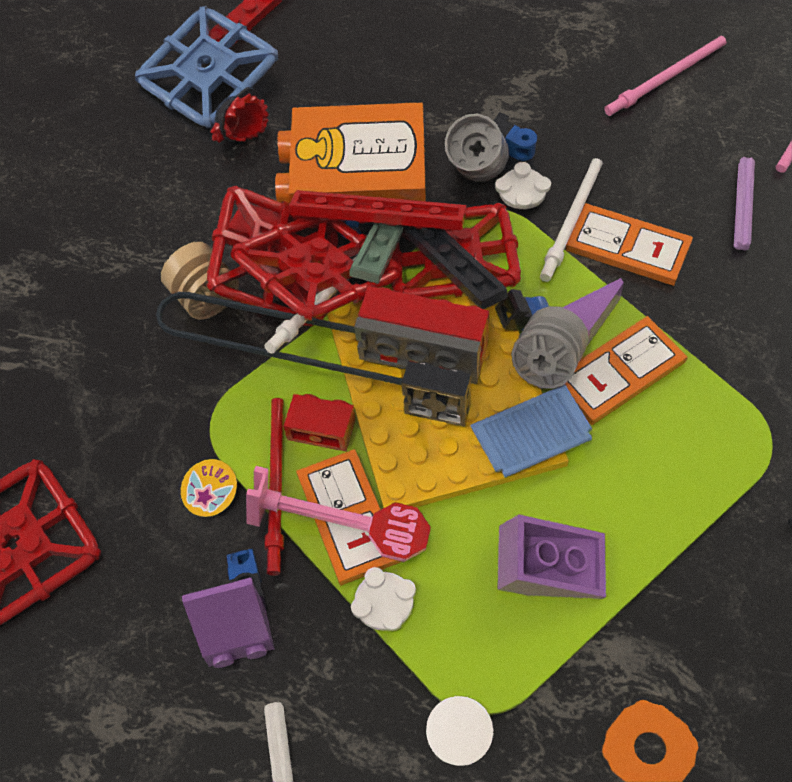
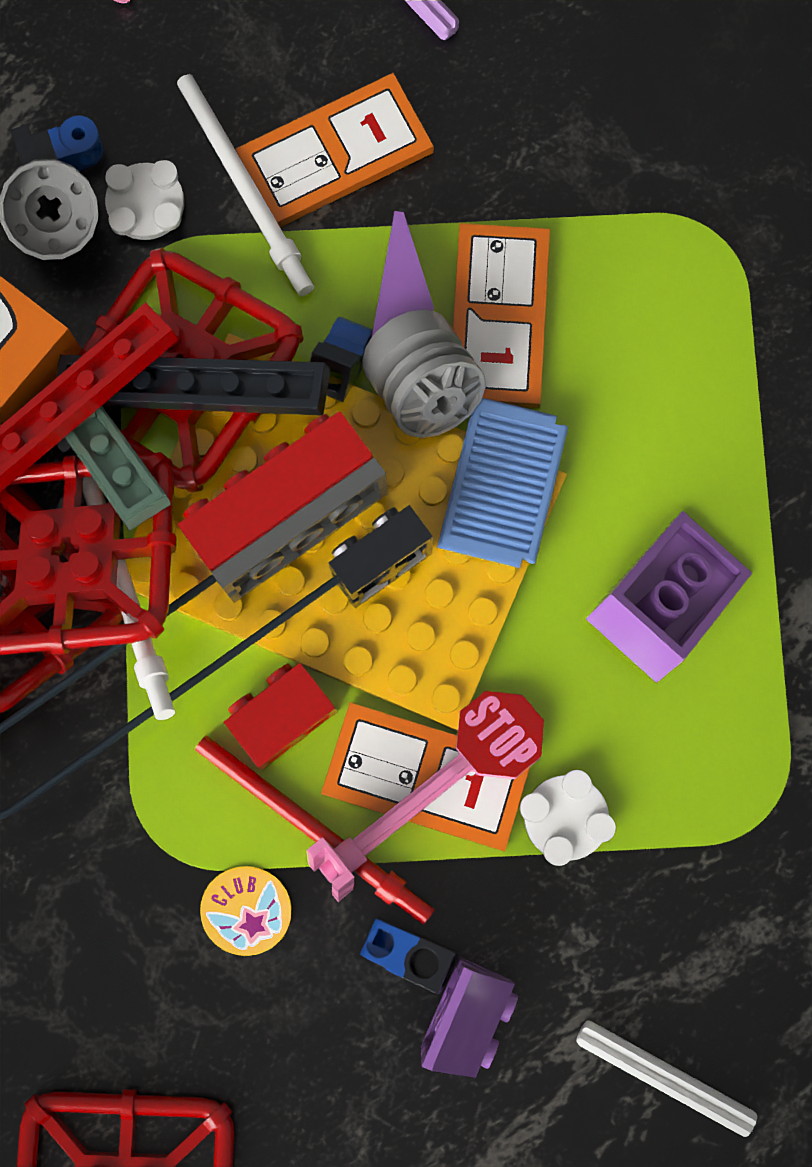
camera: 55 degrees left, 20 degrees up
white sticker [426,696,493,766] -> none

